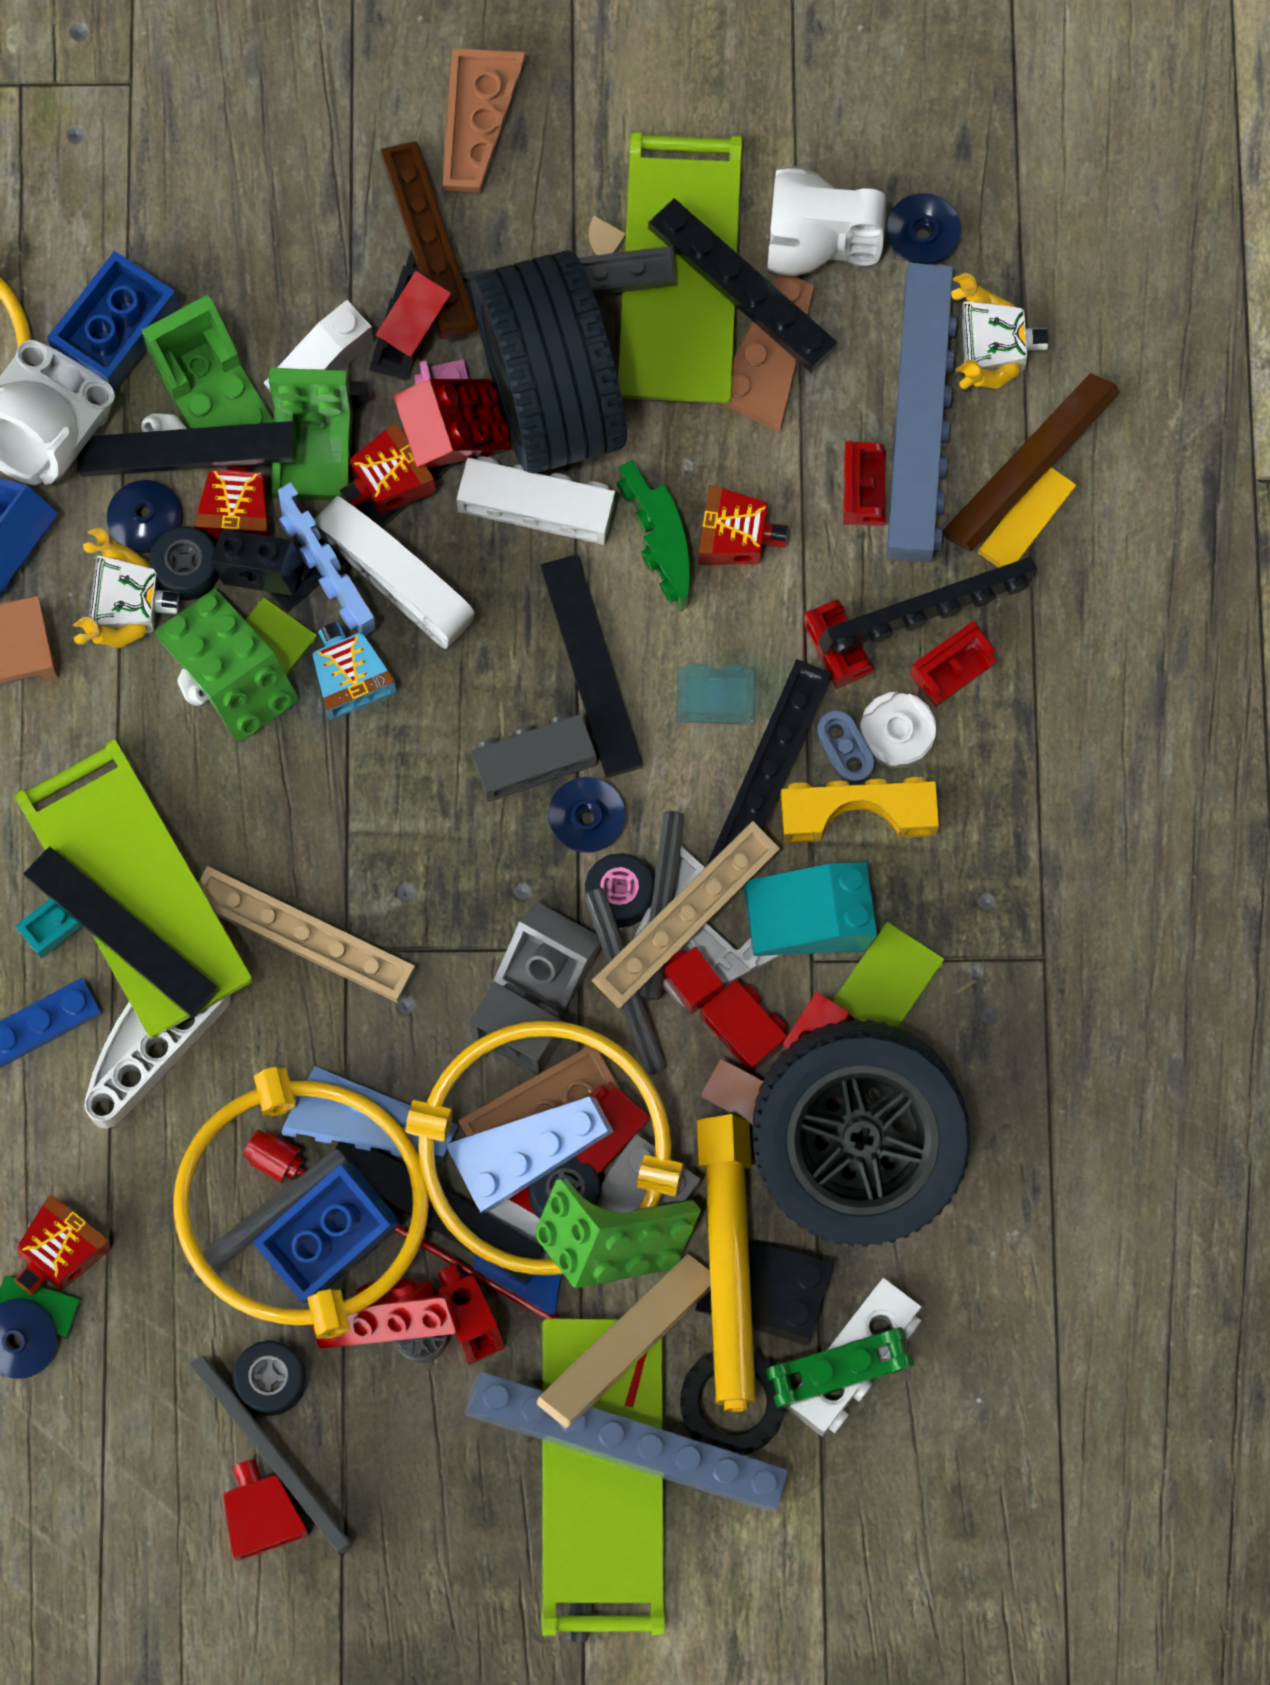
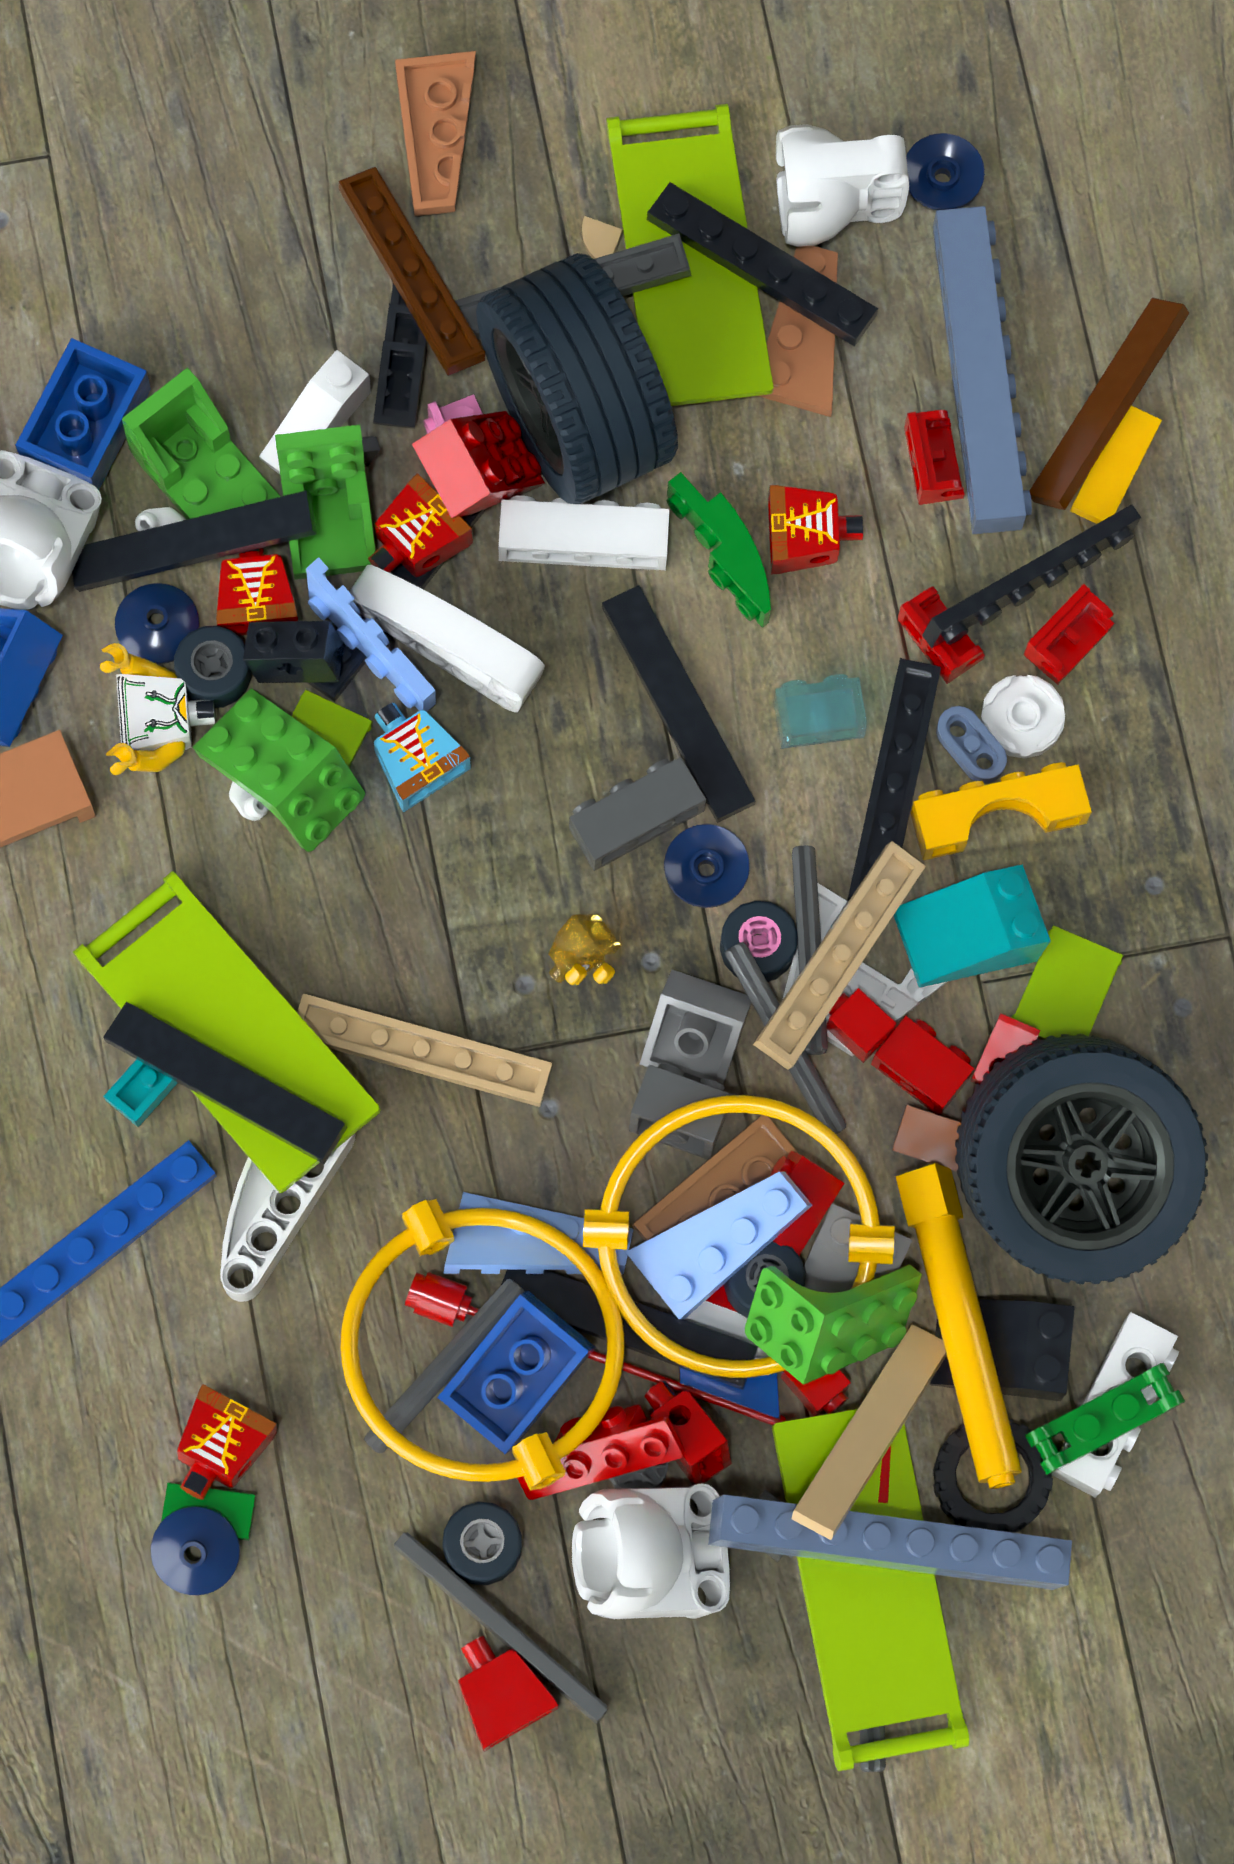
camera: 15 degrees left, 0 degrees up
red hinge [375,270,451,357] -> none
torso [951,273,1048,389] -> none
none -> clear yellow piece [548,914,621,985]
none -> white piece [572,1483,730,1619]
none -> red brick [780,1369,851,1416]

